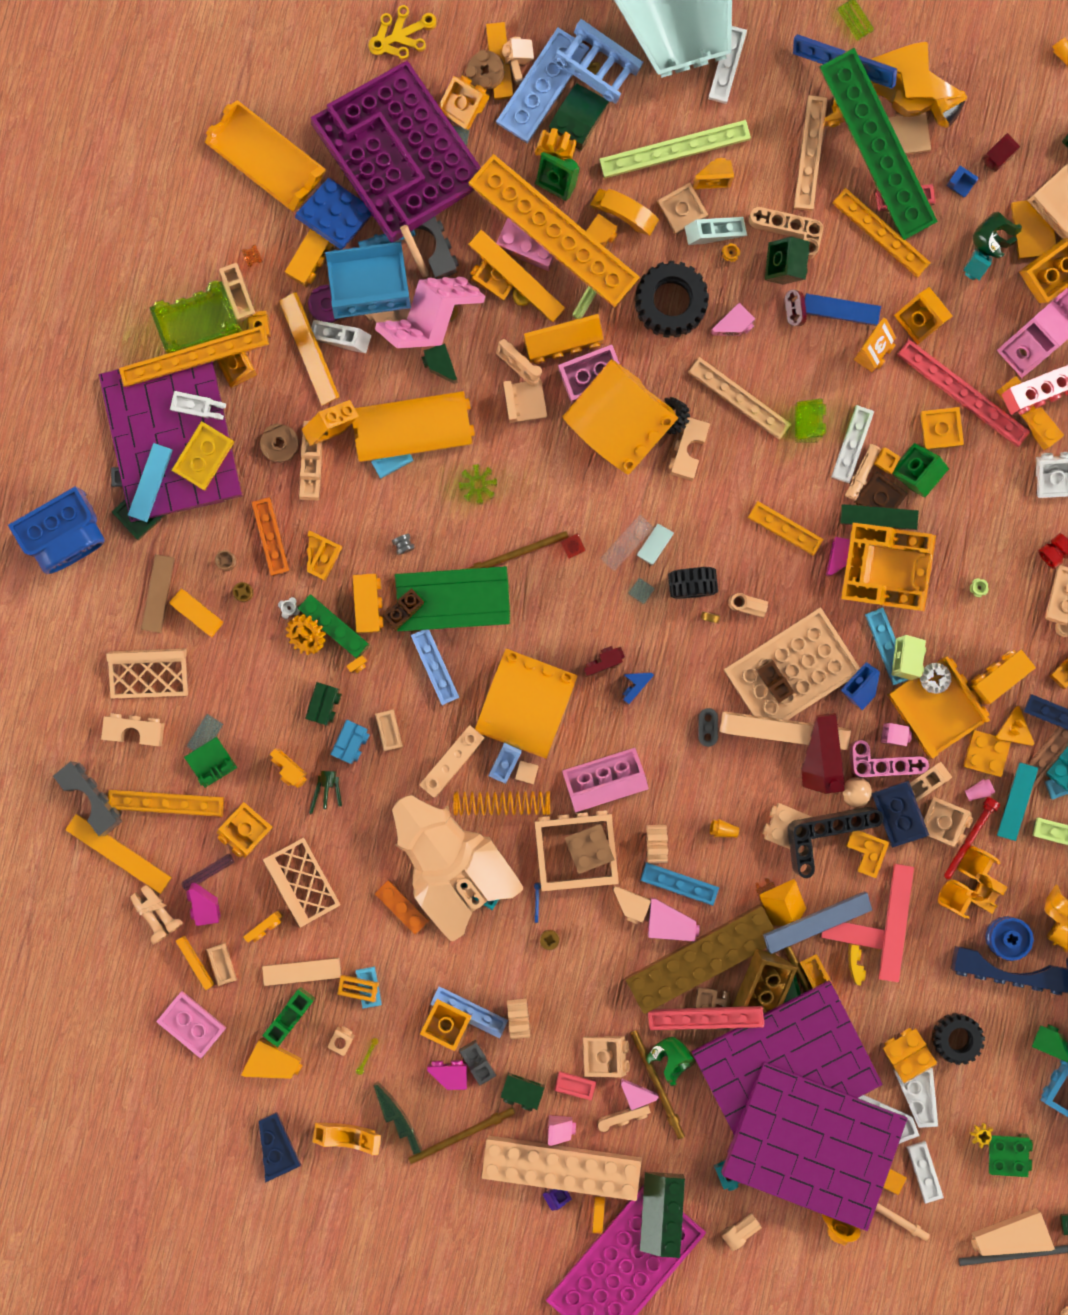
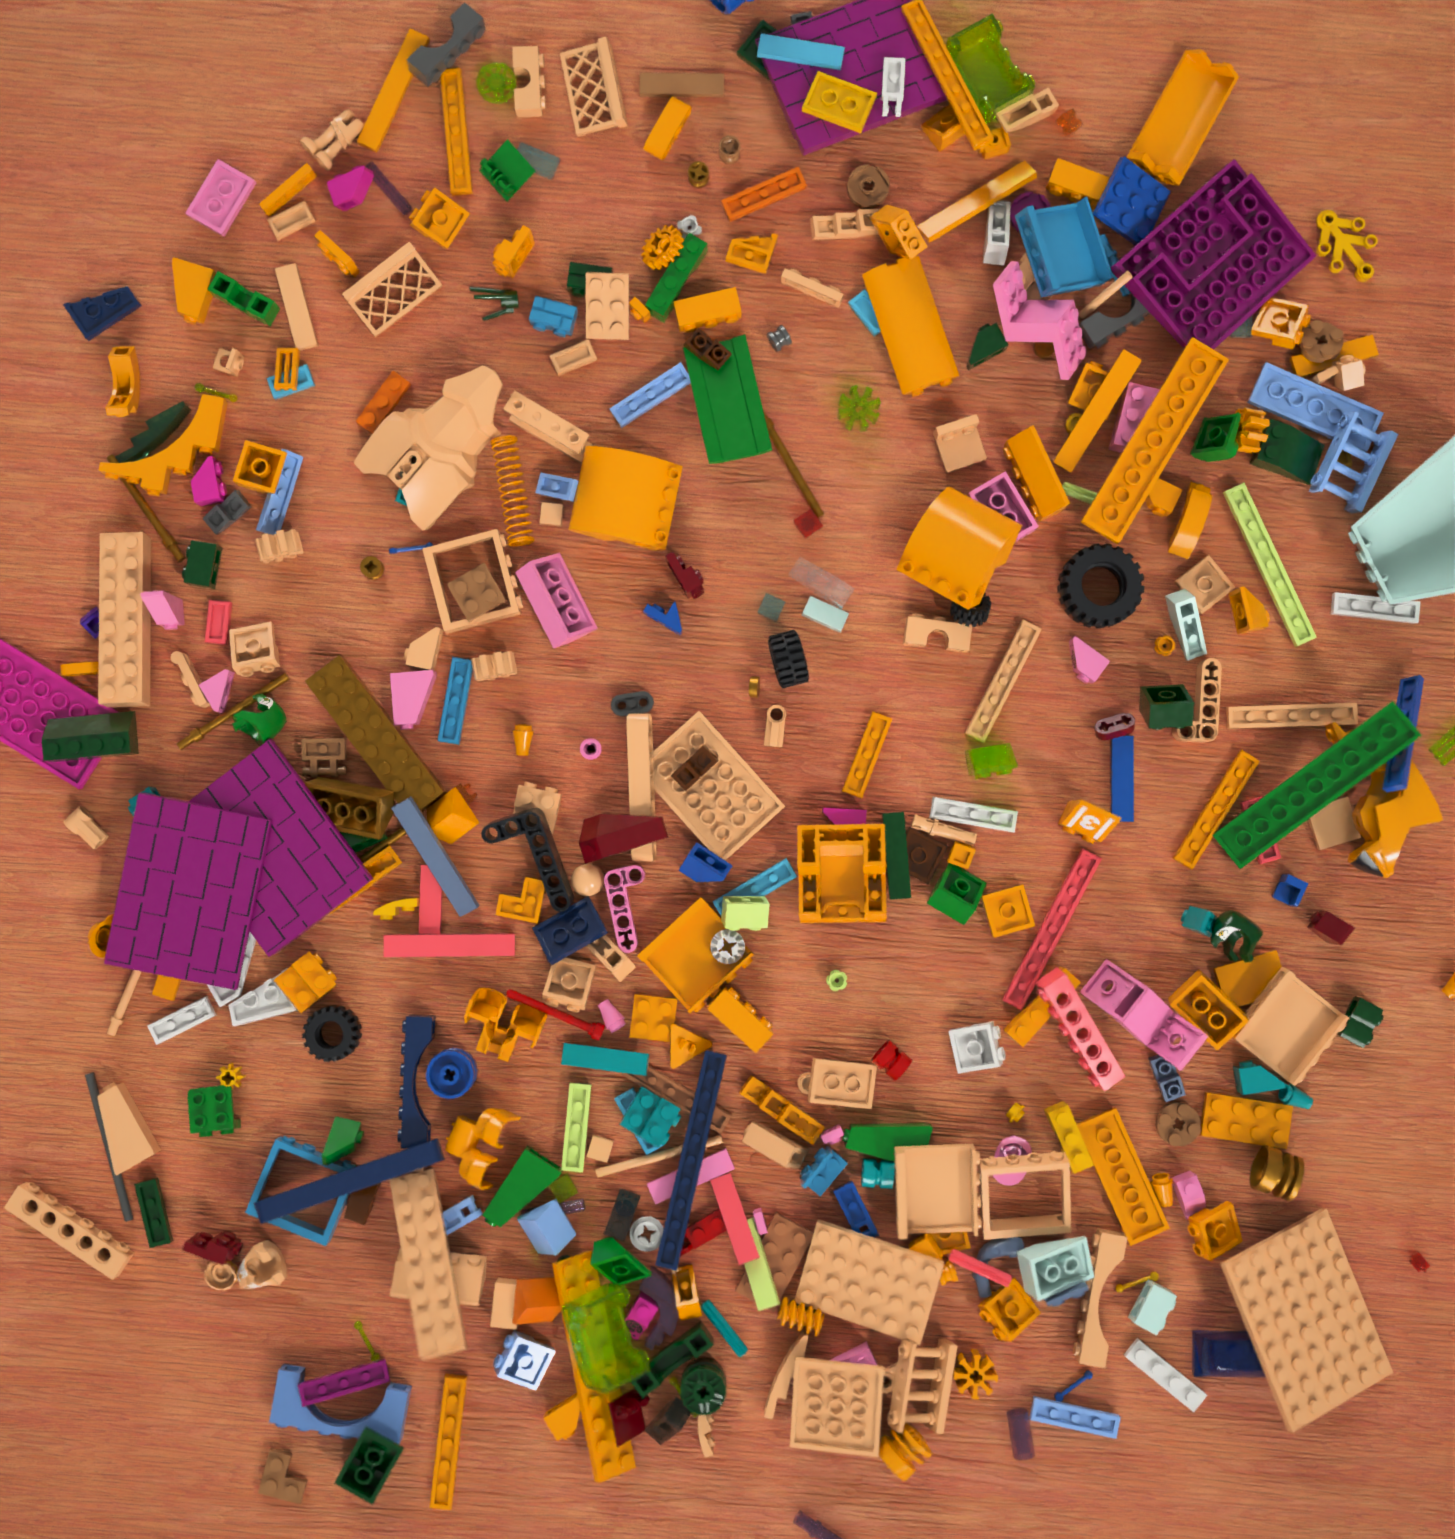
camera: 80 degrees right, 0 degrees up
light nougat plate [496,339,542,386] -> none
coral tile [648,1006,765,1030] -> none
bright pink slope [881,723,912,746] -> none
light orange slope [894,287,953,345] -> none
none -> light orange arch [99,394,228,497]
none -> clear neon green wheel [477,63,517,103]
none -> bright pink cone [580,738,601,760]
none -> light nougat plate [586,272,629,340]
none -> light nougat plate [781,269,843,308]

